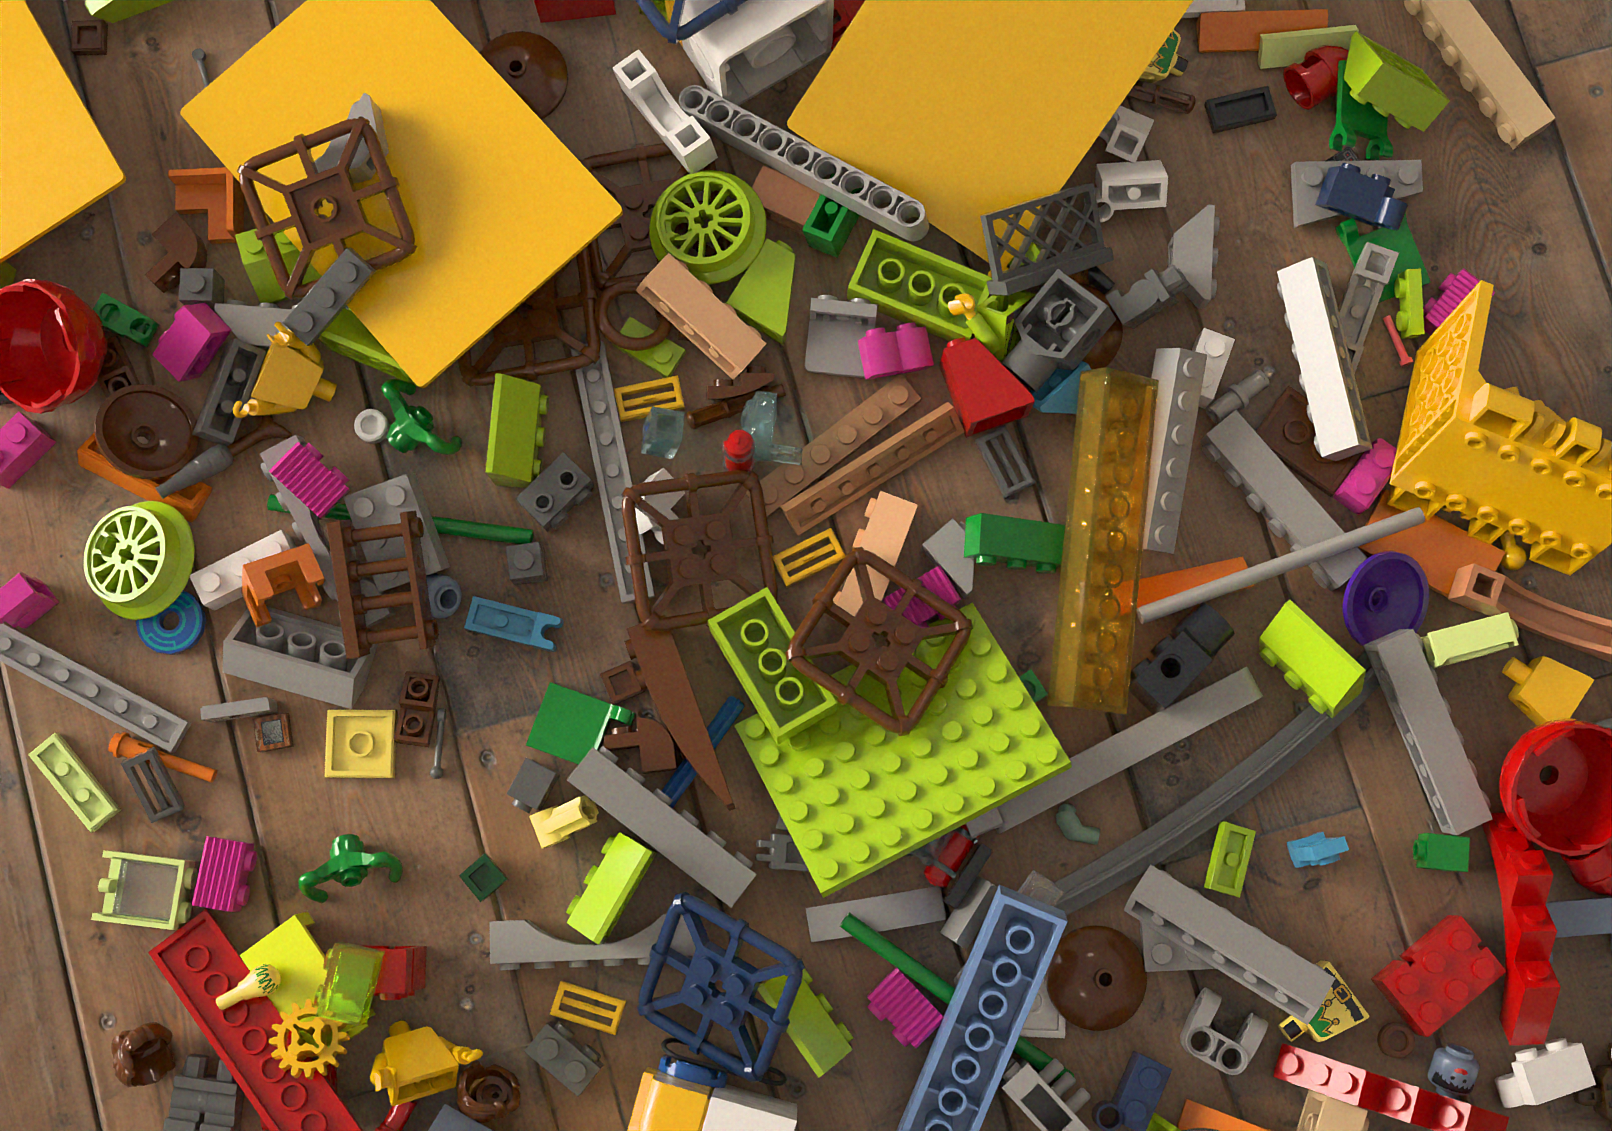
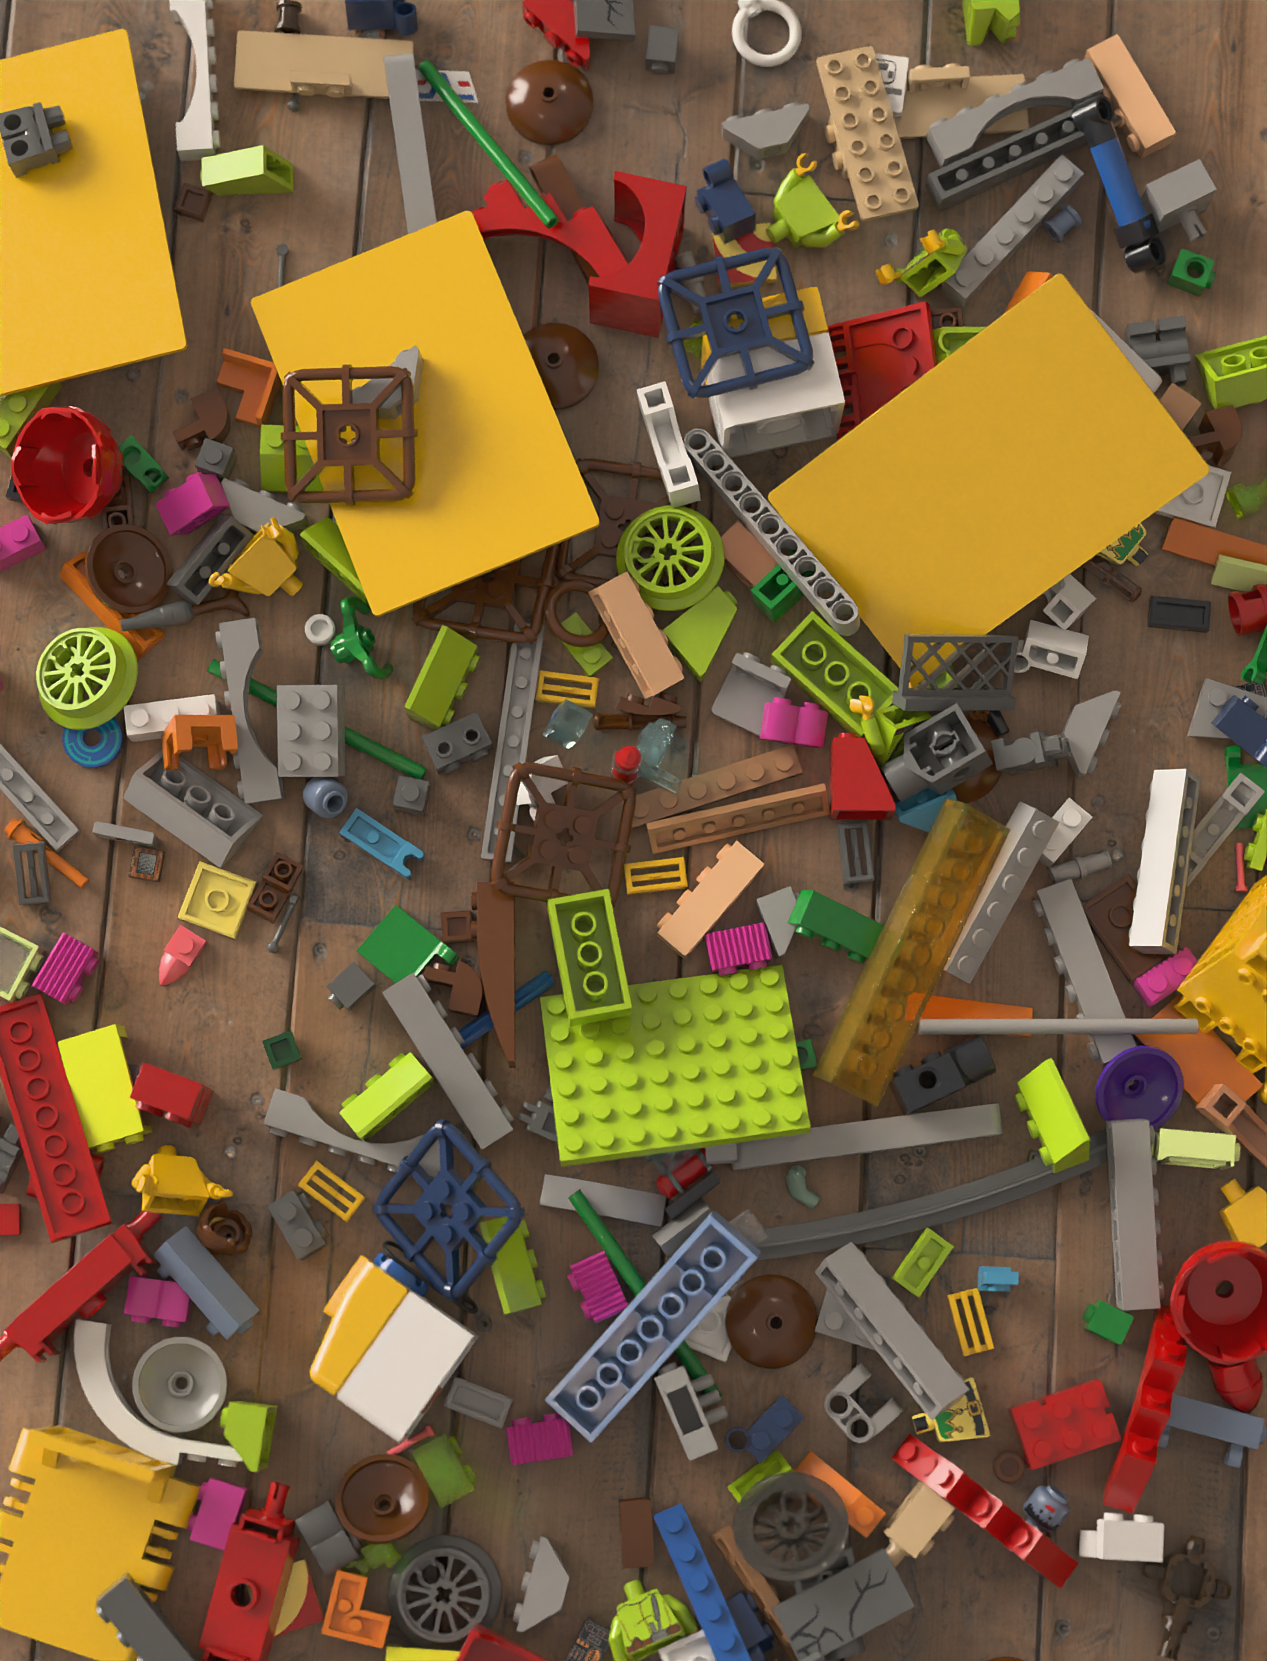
camera: 20 degrees right, 0 degrees up
light yellow piece [216,964,281,1010] -> none
dark pink brick [269,442,350,519] -> none
yellow gear [269,999,350,1080] -> none
dark grey plate [282,248,376,346] -> none
green piece [298,834,403,903] -> none
clear neon green brick [314,942,385,1026] -> none
reddish brown fence [326,510,439,659] -> none
light yellow piece [530,795,599,849] -> none
reddish brown plate [785,547,973,737] -> none
none -> coral plate [159,925,207,986]
none -> yellow tile [947,1288,994,1356]

